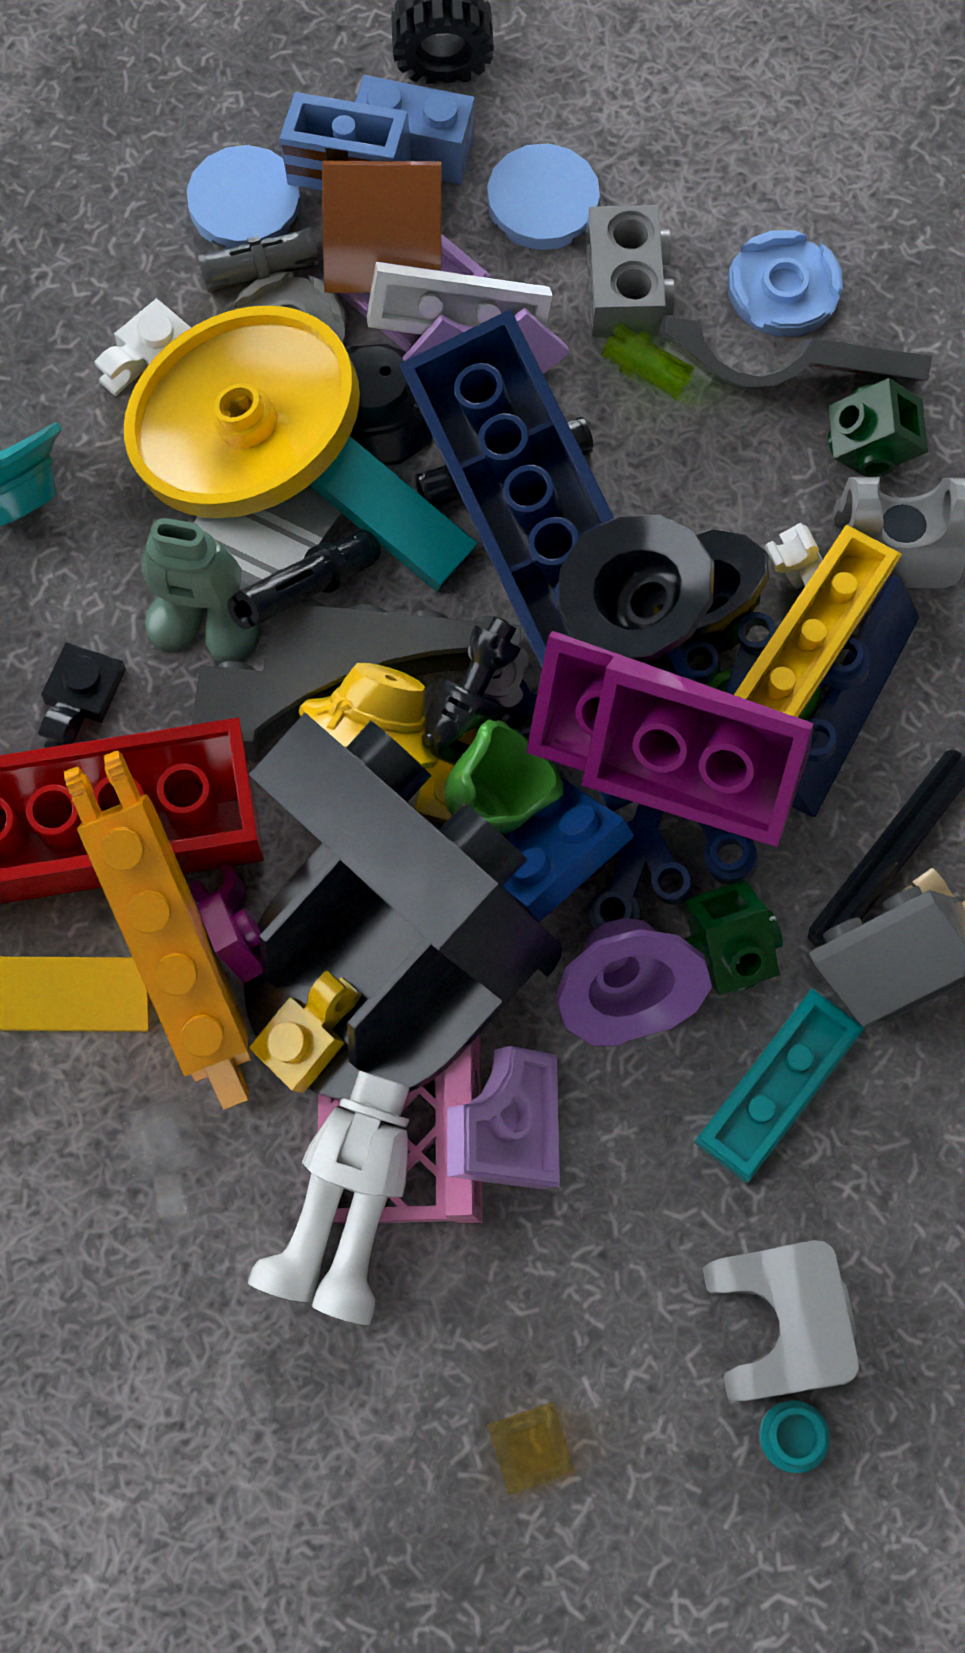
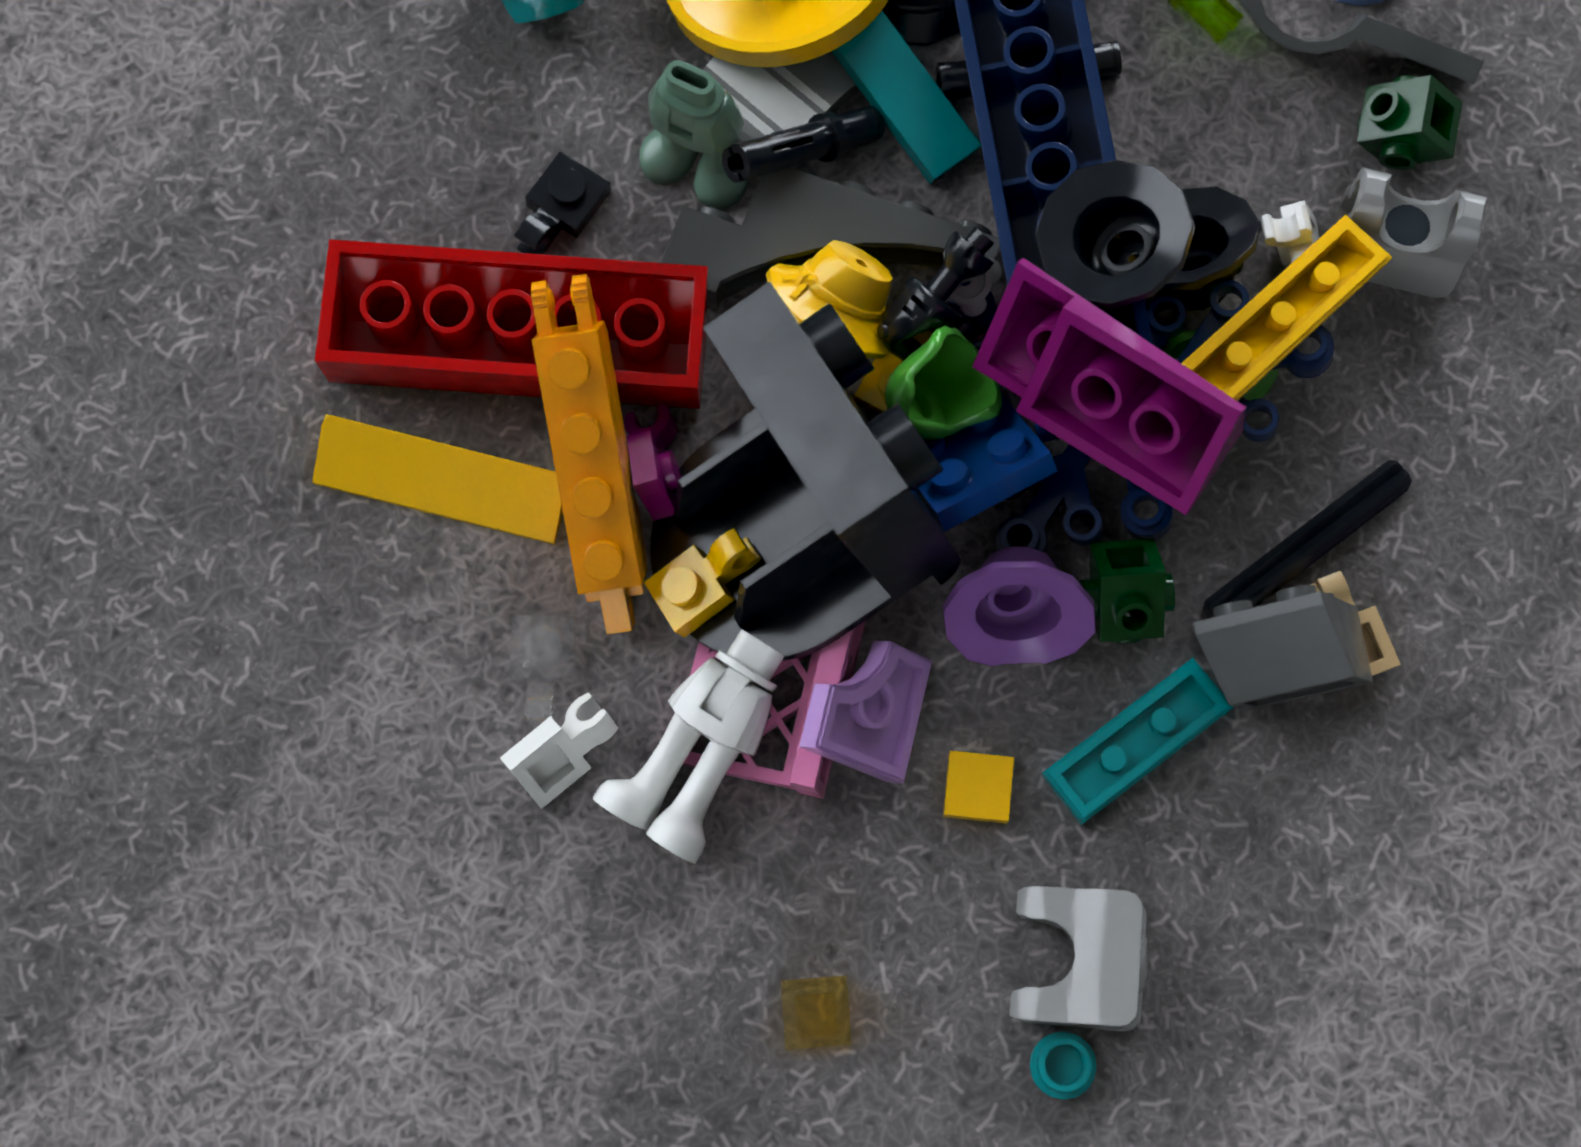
camera: 15 degrees right, 5 degrees up
dark blue slope [792,575,919,817] -> none
none -> white plate [500,693,618,809]
none -> yellow tile [943,750,1014,824]

